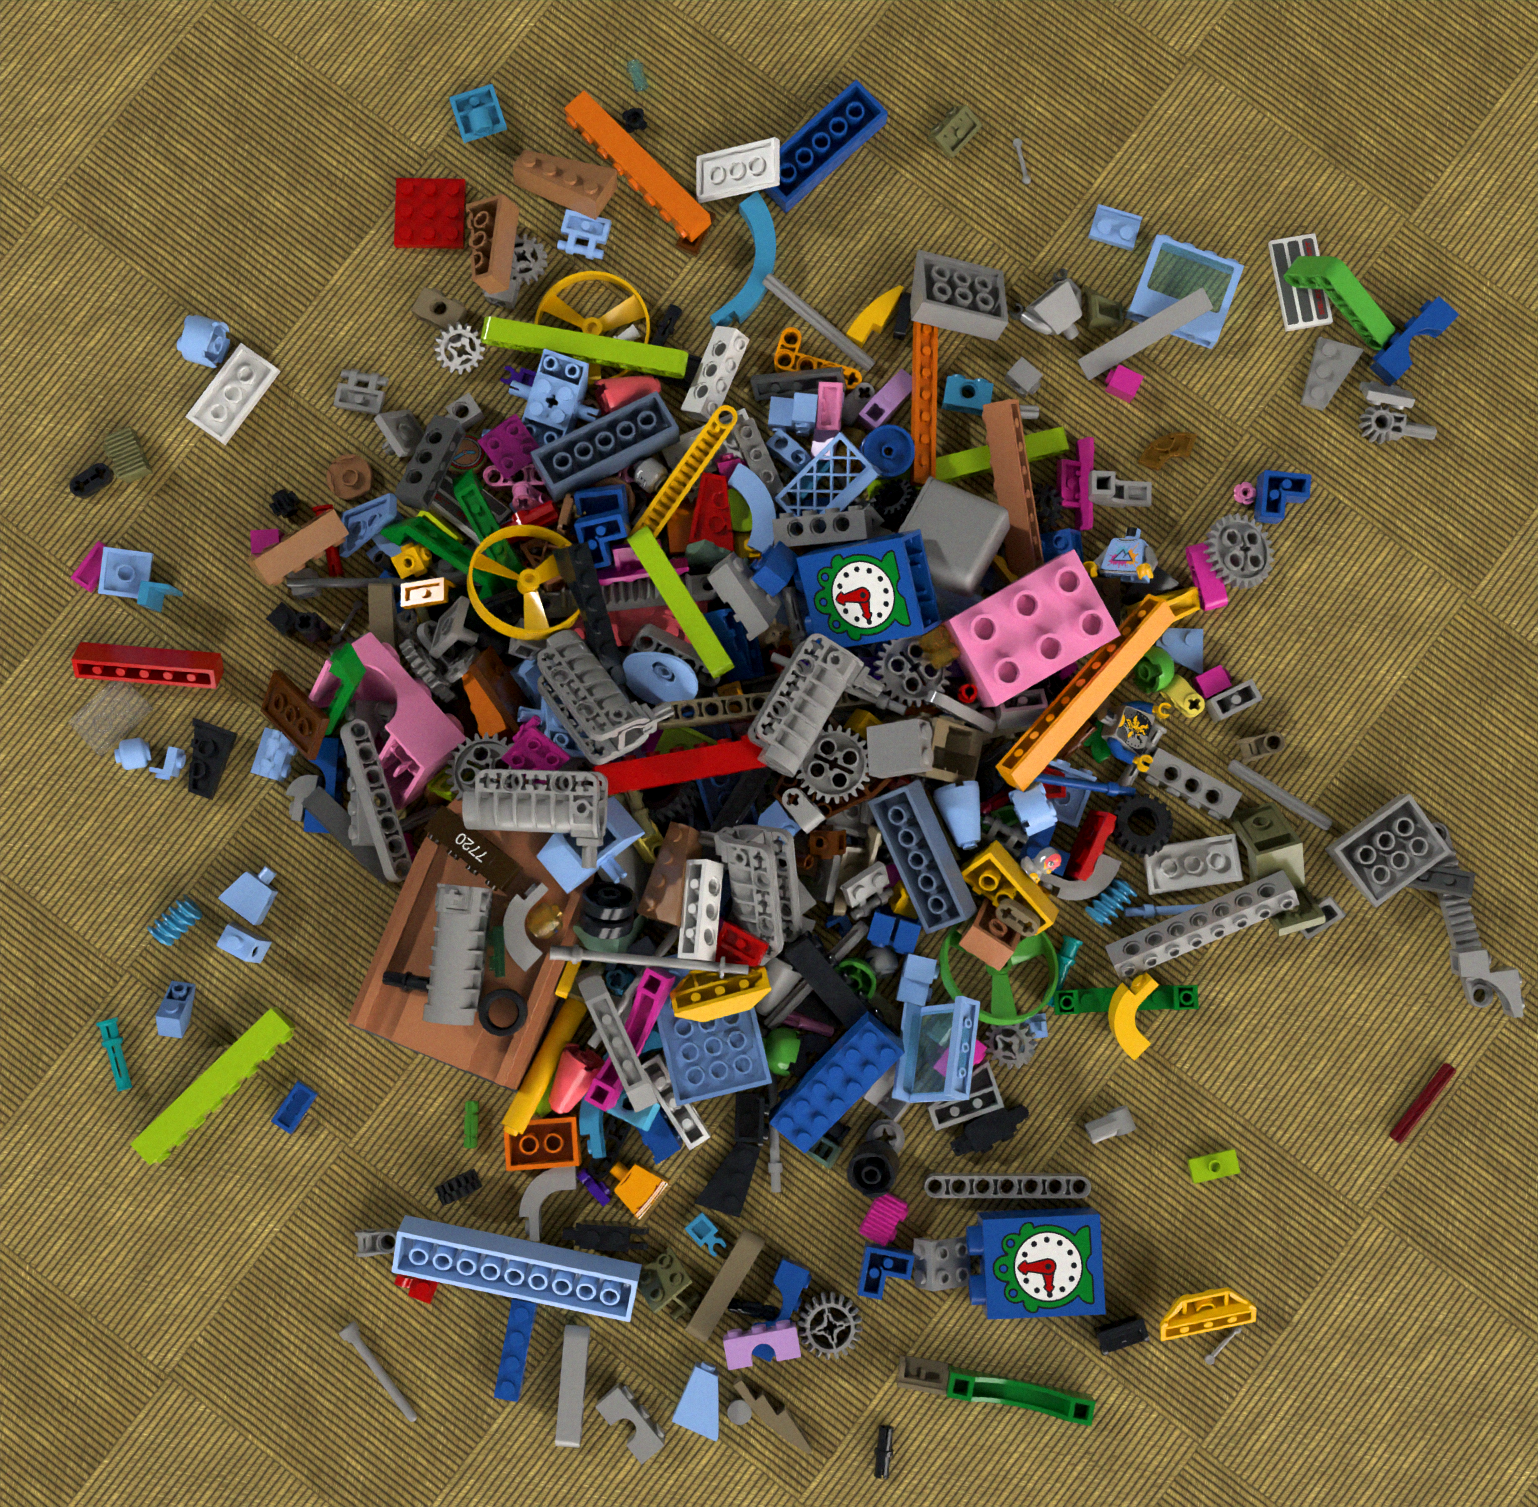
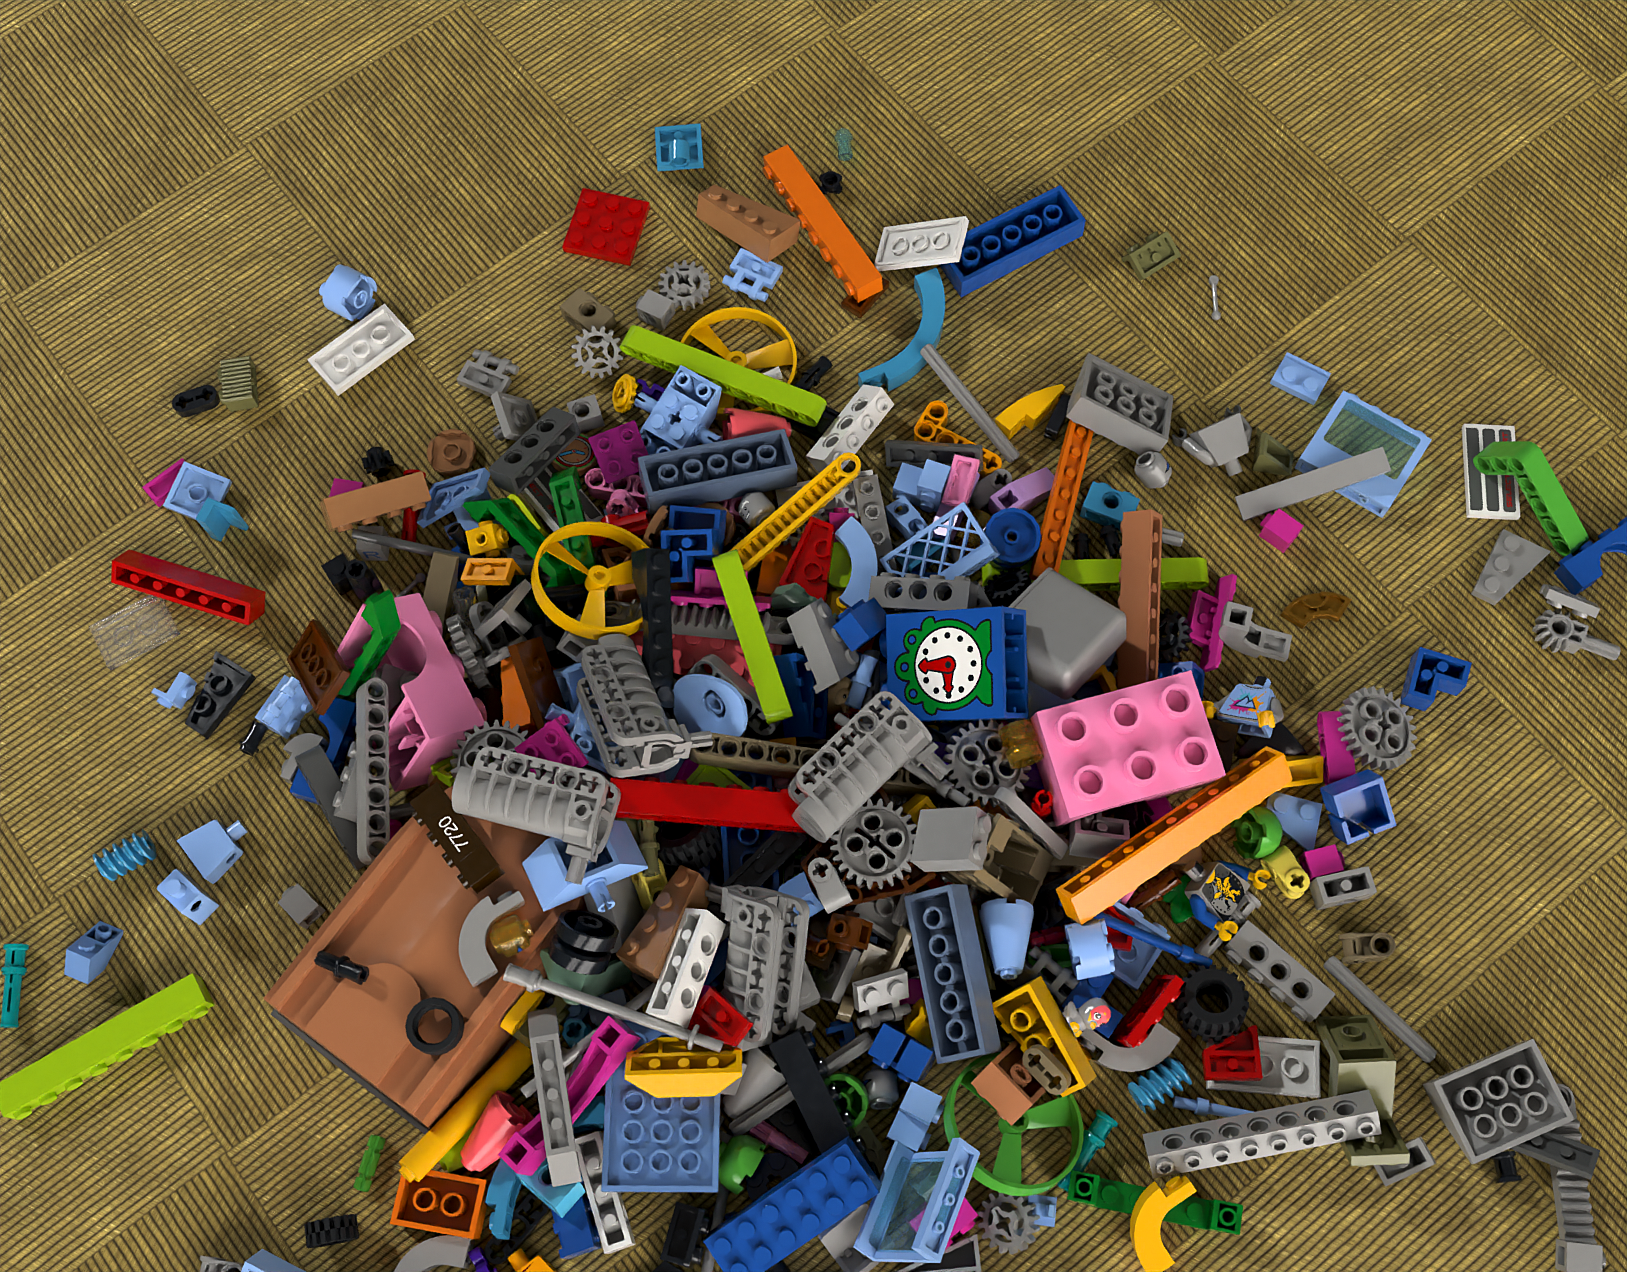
camera: 20 degrees right, 15 degrees down
light blue head [114,737,152,770] -> none
blue plate [271,1080,319,1134] -> none
light grey piece [422,883,493,1025] -> none
medium nougat wedge [466,194,519,294] -> none
clear green plate [488,925,505,977] -> none
light grey brick [1004,357,1043,398] -> none
bright pink plate [1234,482,1257,505] -> none
none -> black pin [239,721,268,756]
none -> light grey brick [277,883,326,929]
none -> yellow gear [612,374,638,413]
none -> light blue pin [845,654,878,710]
none -> black pin [1071,533,1091,560]
none -> black pin [1100,524,1122,558]
none -> light grey head [1134,451,1172,489]
none -> red wing [1202,1025,1263,1081]
none -> blue piece [1320,769,1397,845]
none -> black bush [1490,1151,1522,1184]

